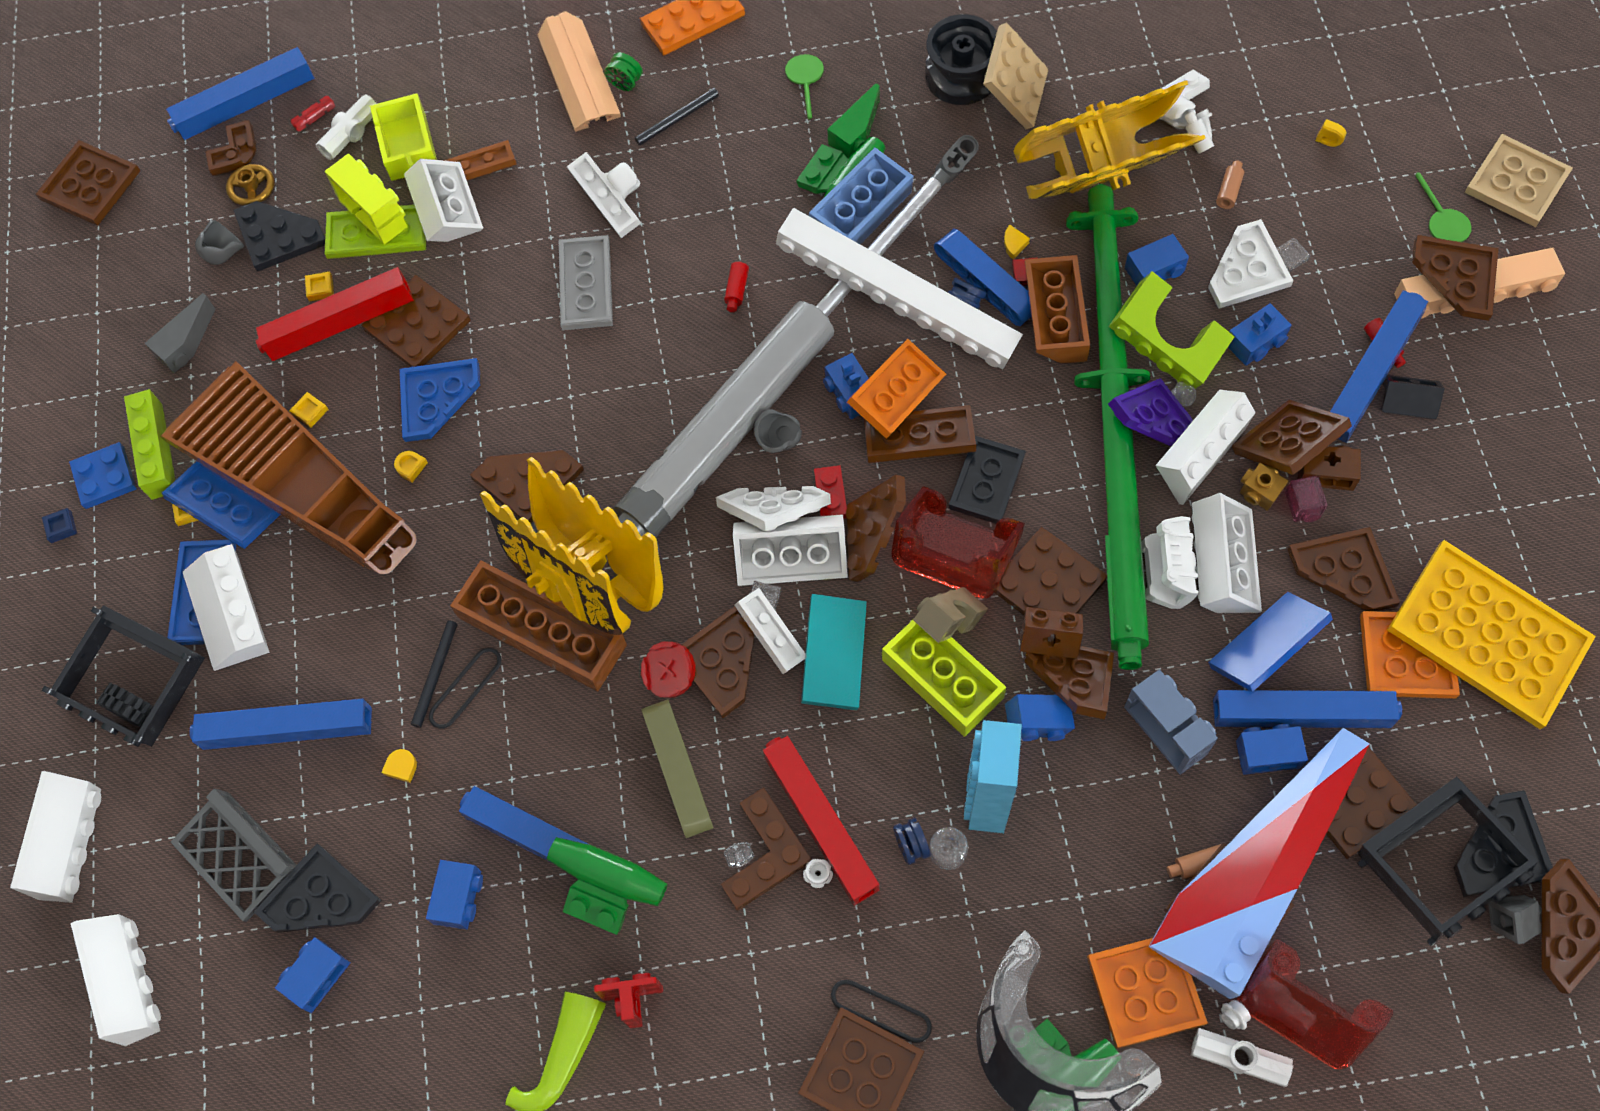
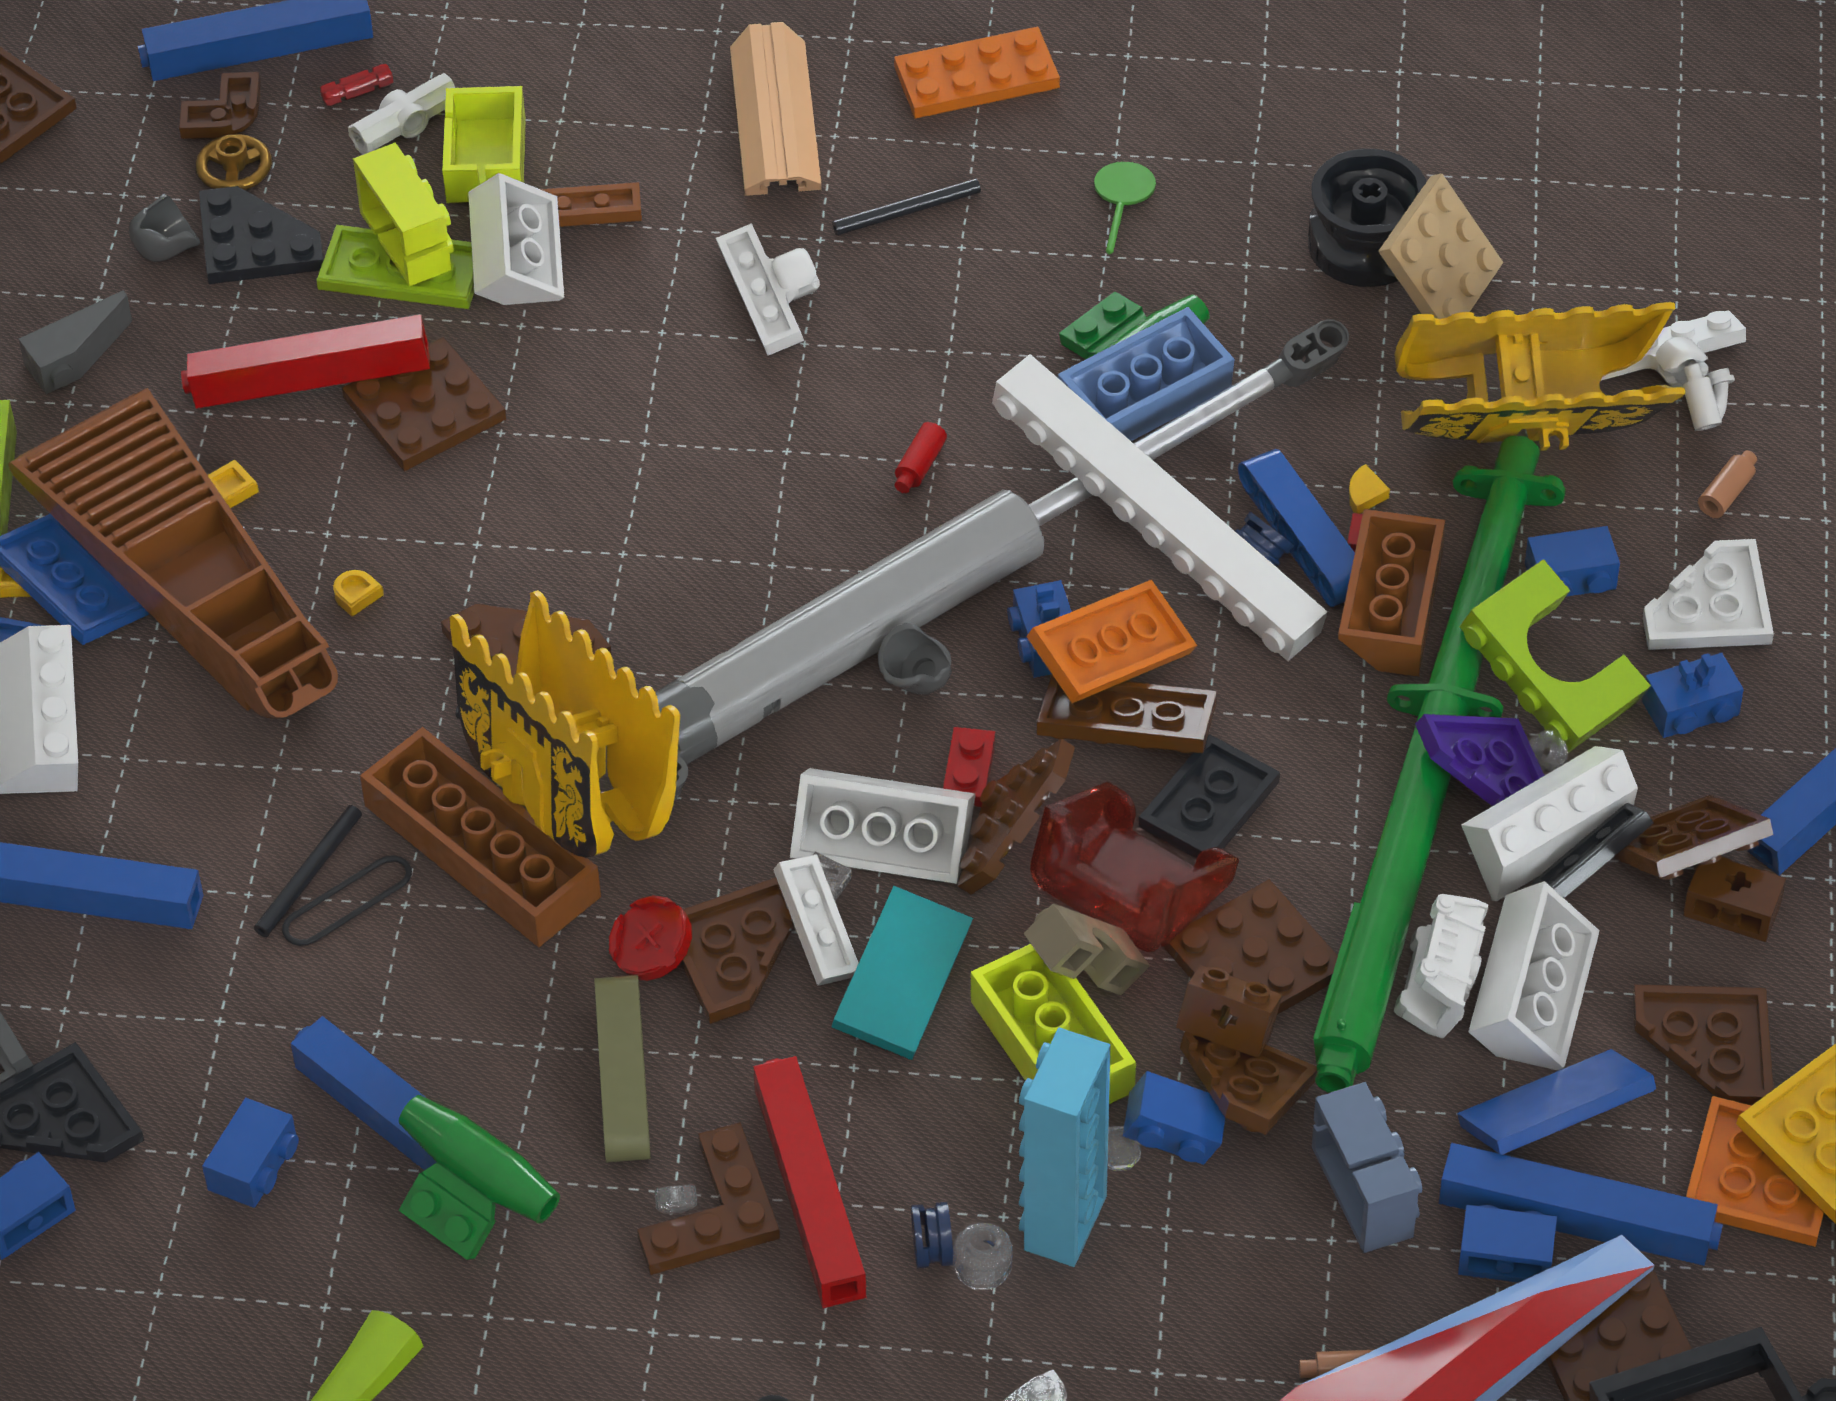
camera: 10 degrees right, 15 degrees down
yellow tile [305,271,334,302] -> none
yellow tile [381,749,417,783] -> none
blue plate [400,358,480,442] -> none
light grey tile [559,235,613,330] -> none
red bracket [594,973,663,1028] -> none
green wheel [604,53,643,91] -> none
white plate [716,486,831,531] -> none
white plate [803,859,833,888] -> none
green slope [827,83,880,159] -> none
pearl gold brick [1240,463,1288,511] -> none
clear tile [1276,238,1311,272] -> none
clear pink brick [1285,476,1328,522] -> none
none -> black tile [1531,803,1654,898]

